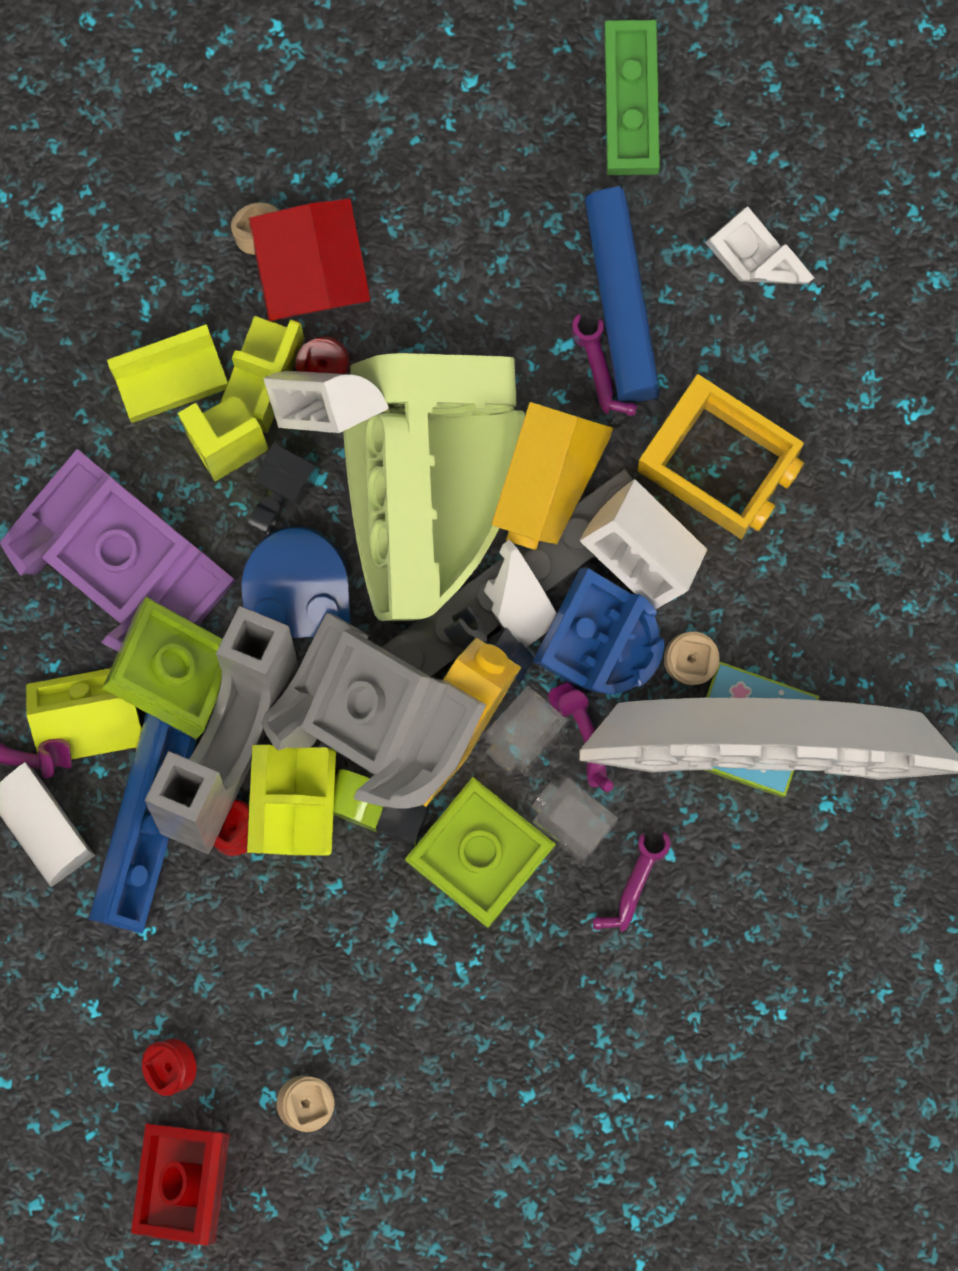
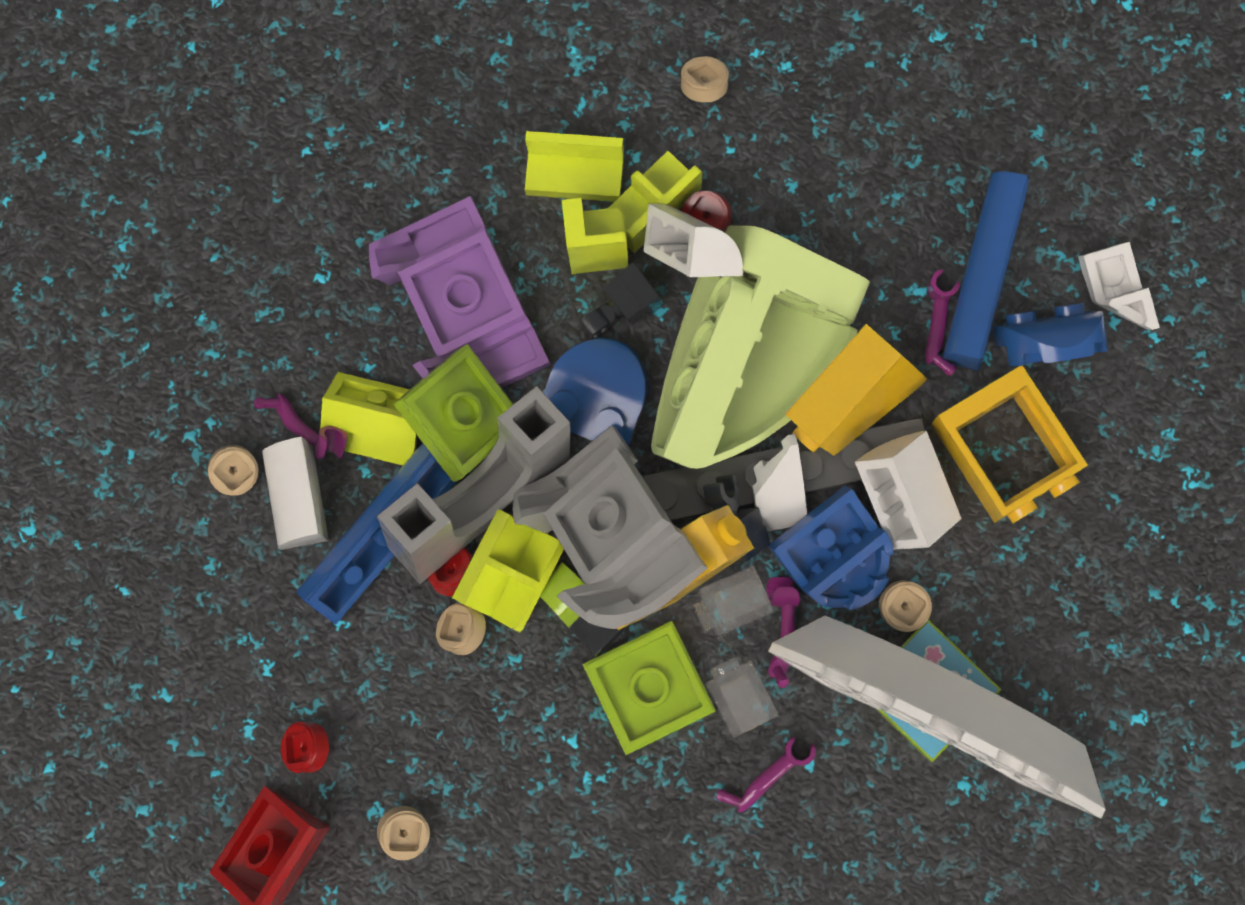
camera: 30 degrees right, 0 degrees up
red slope [248,198,371,321] -> none
bright green plate [604,20,660,175] -> none
none -> tan tile [436,603,486,655]
none -> blue slope [992,303,1108,366]

